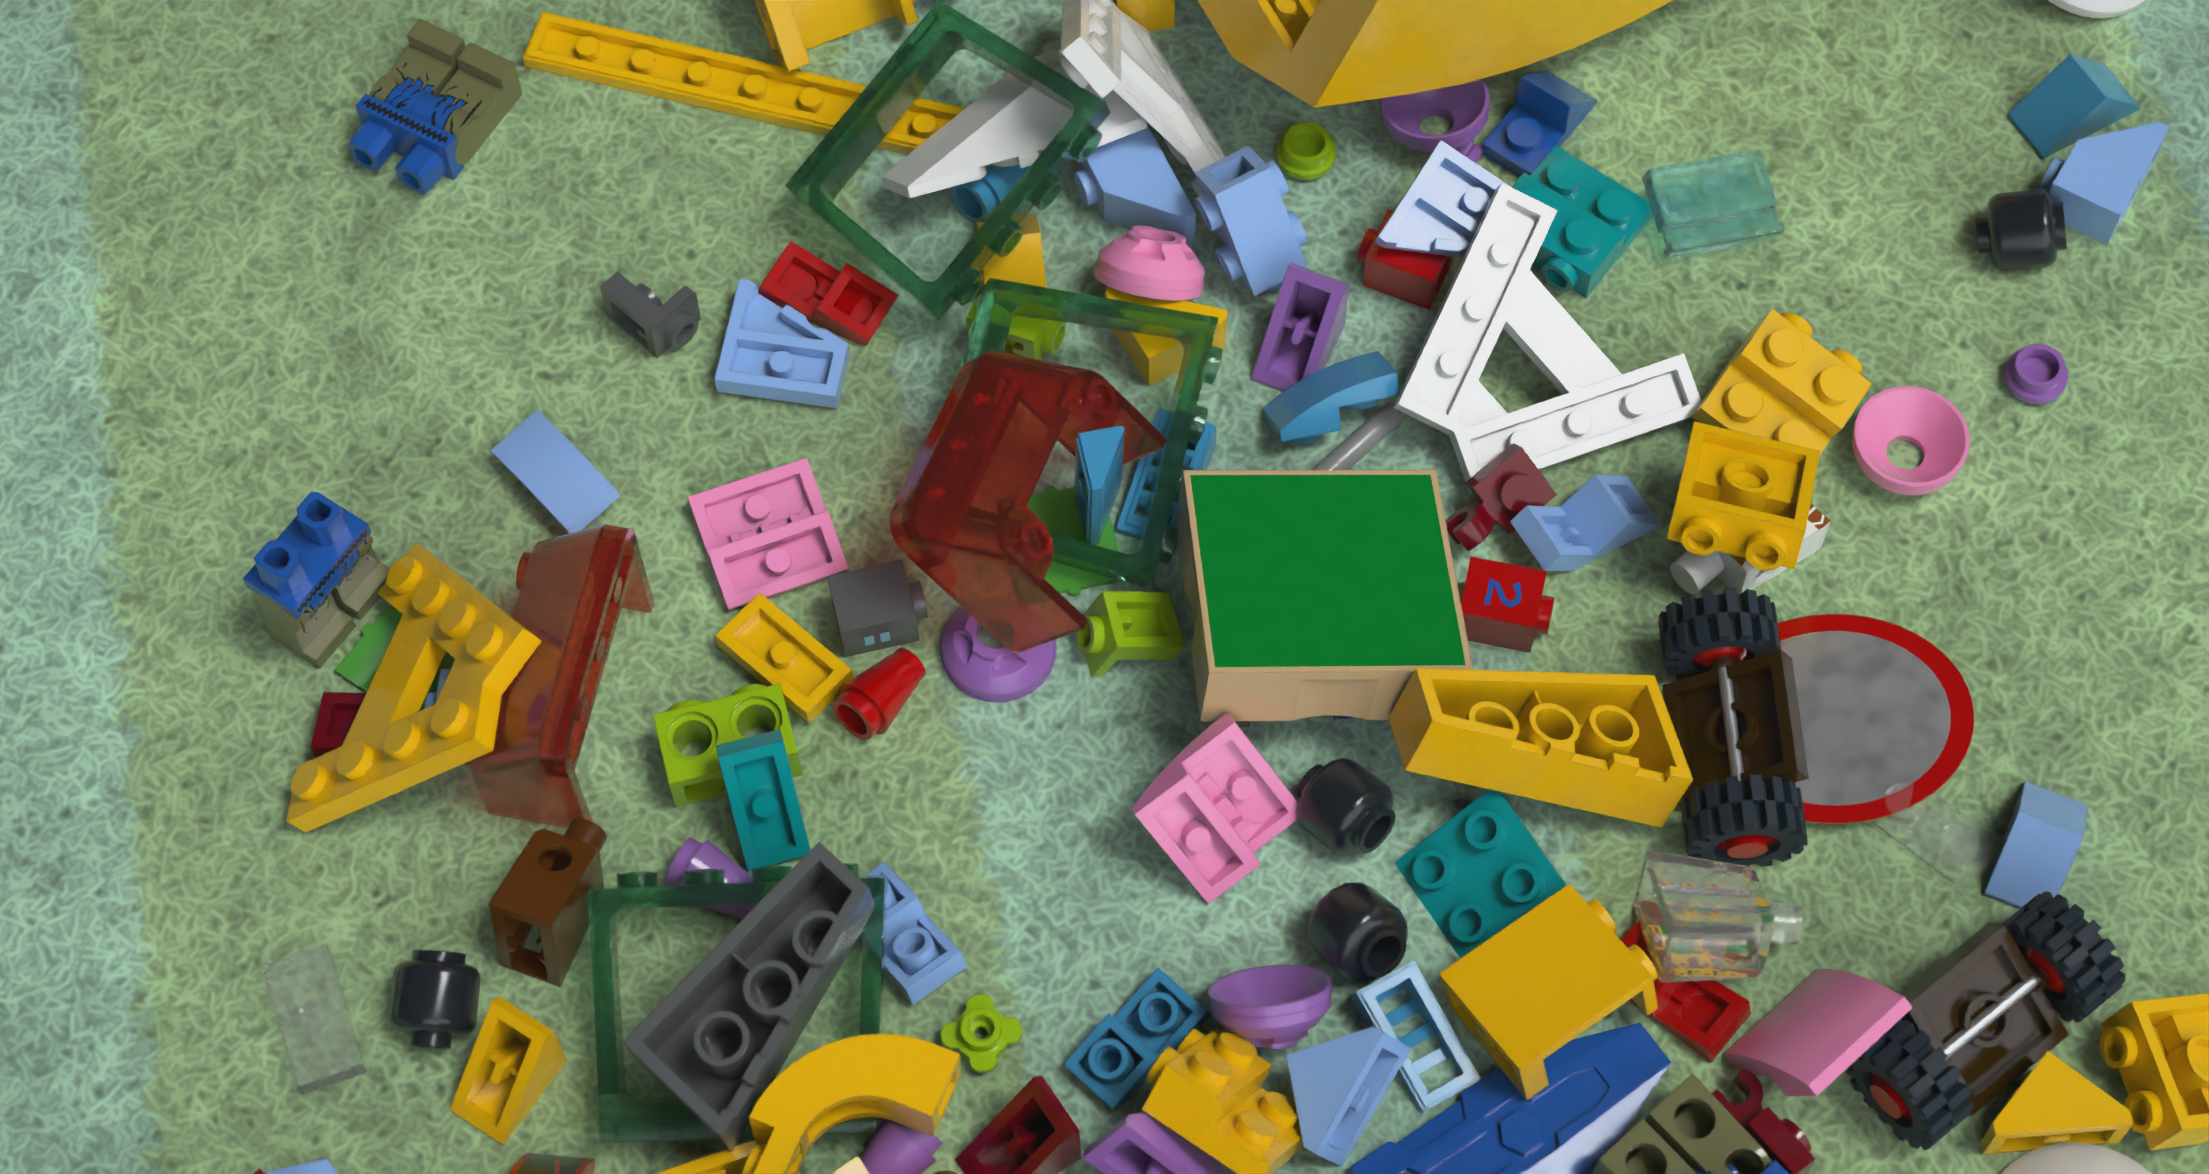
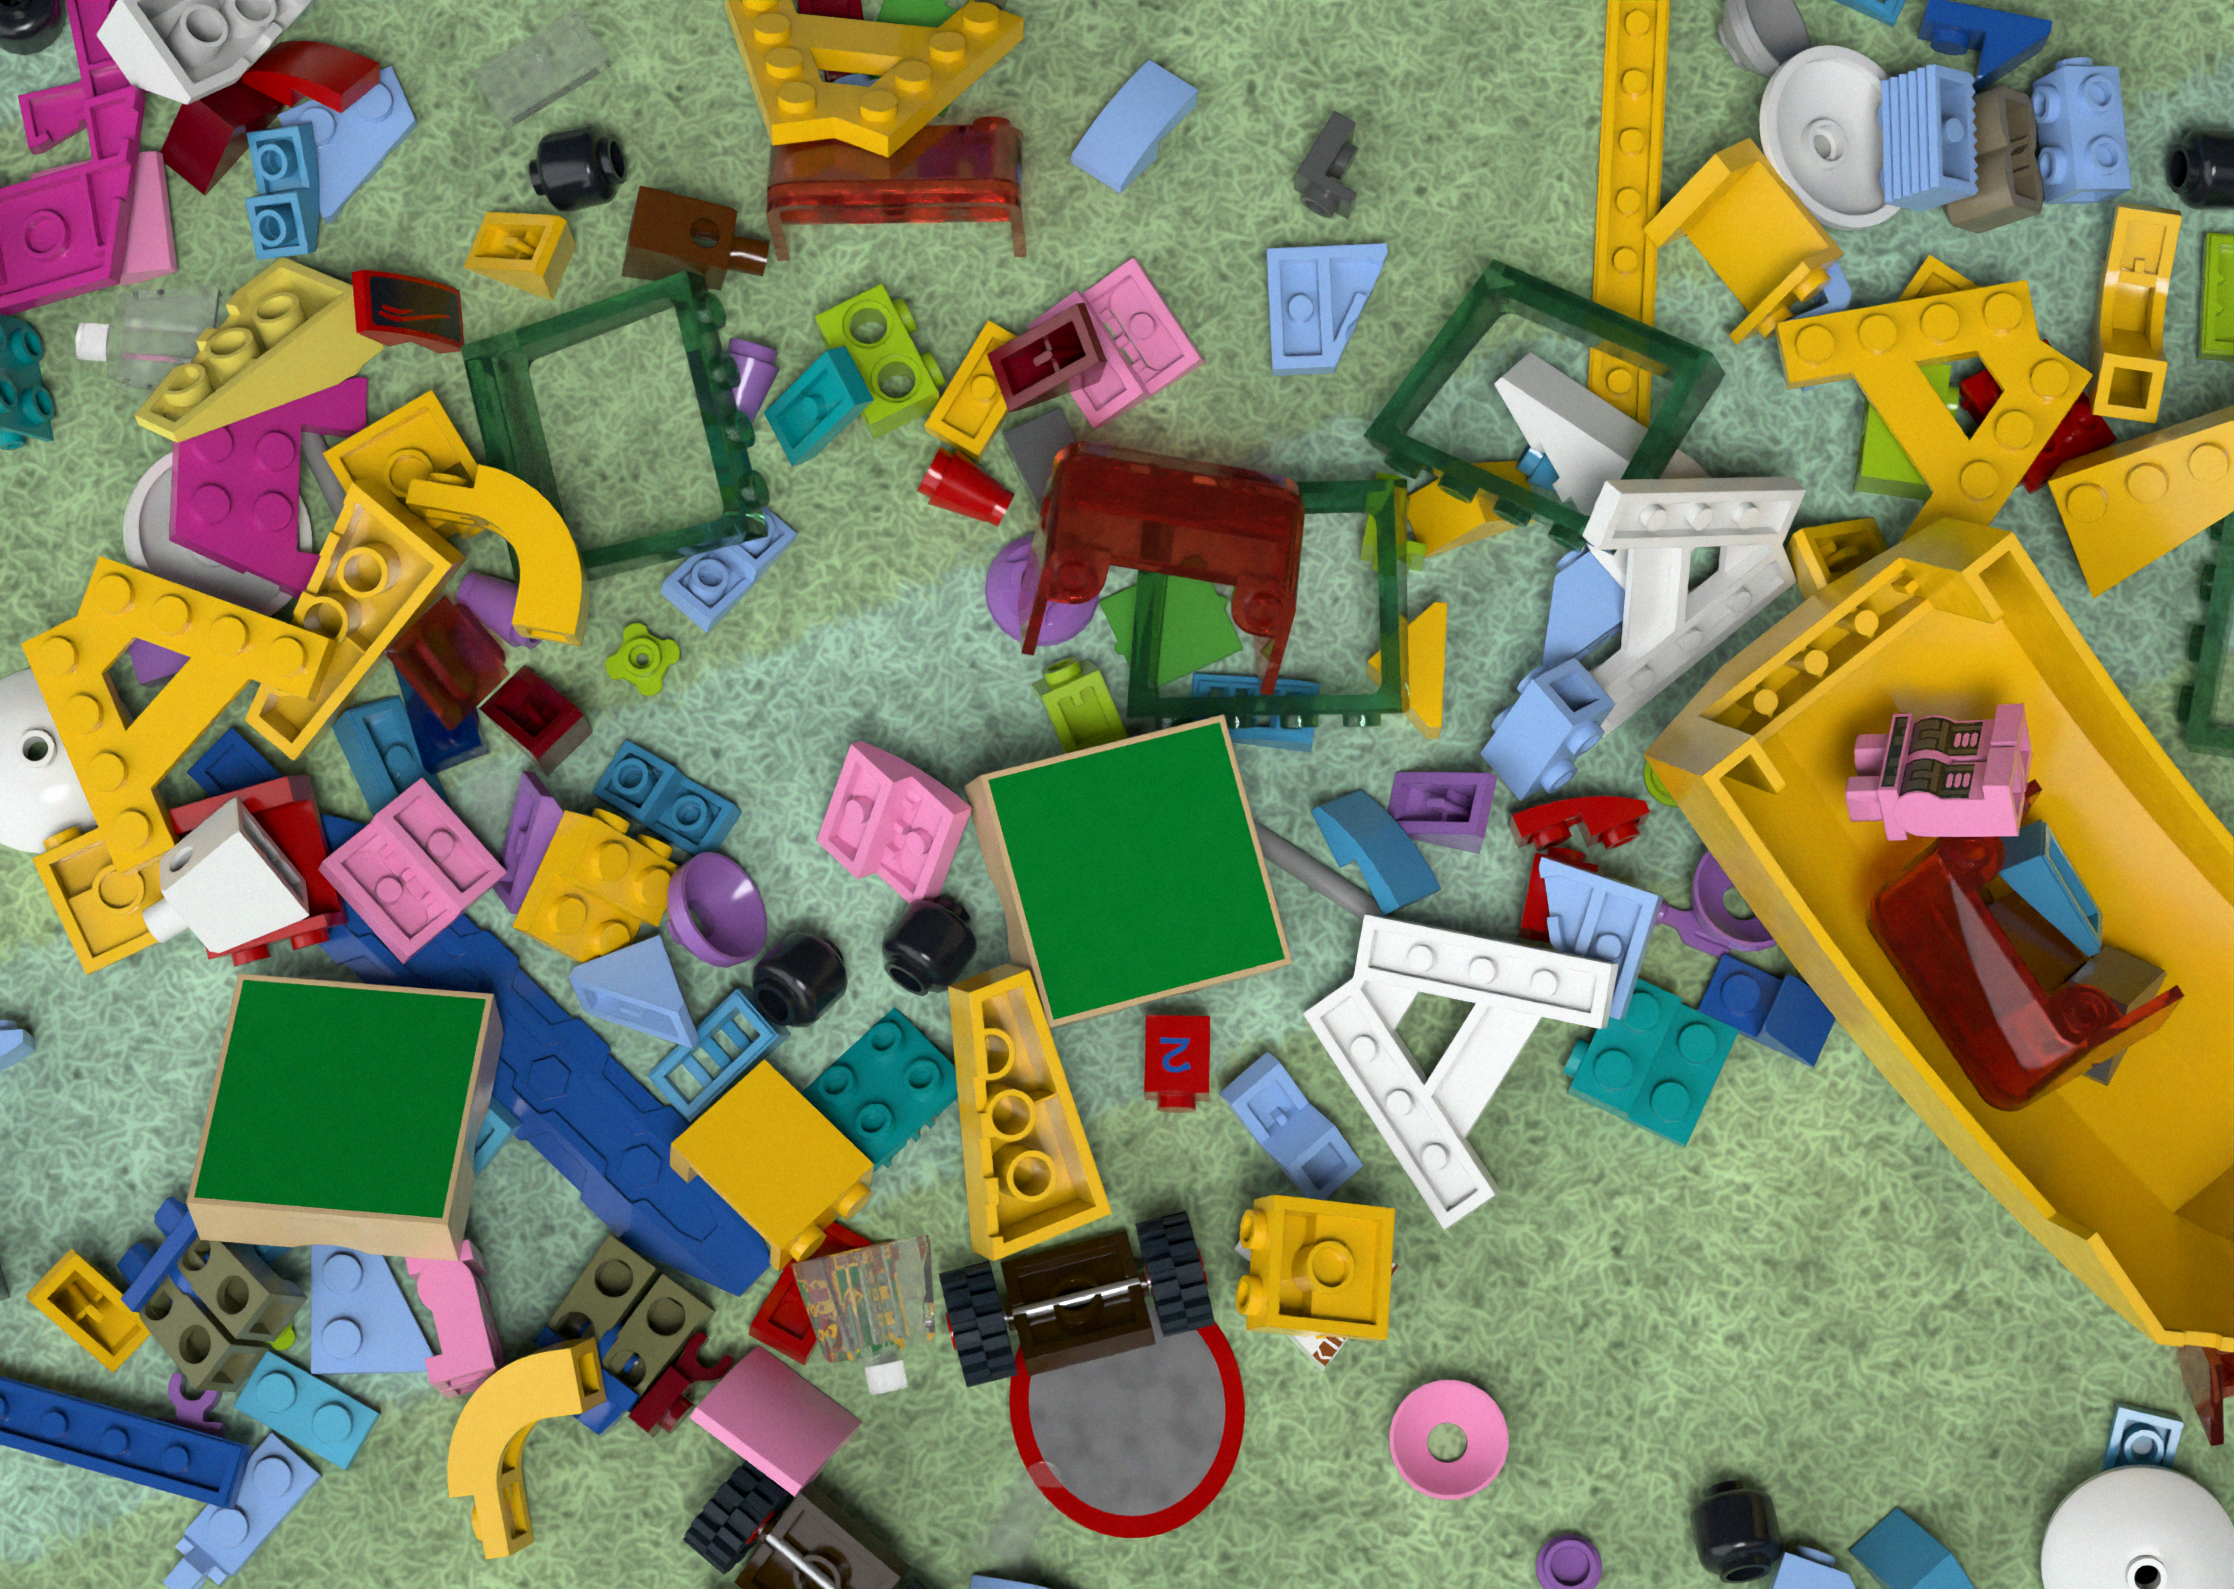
camera: 80 degrees right, 15 degrees up
dark grey wedge [622,842,876,1152] -> none
red slope [758,241,898,346] -> none
dark azure slope [1074,426,1125,545] -> none
bright pink piece [1093,226,1205,301] -> none
dark red plate [1445,443,1557,551] -> none
clear light blue plate [1642,149,1785,259] -> none
yellow plate [1691,309,1872,454] -> none
none -> dark red slope [987,303,1107,412]
none -> red slope [1508,796,1650,852]

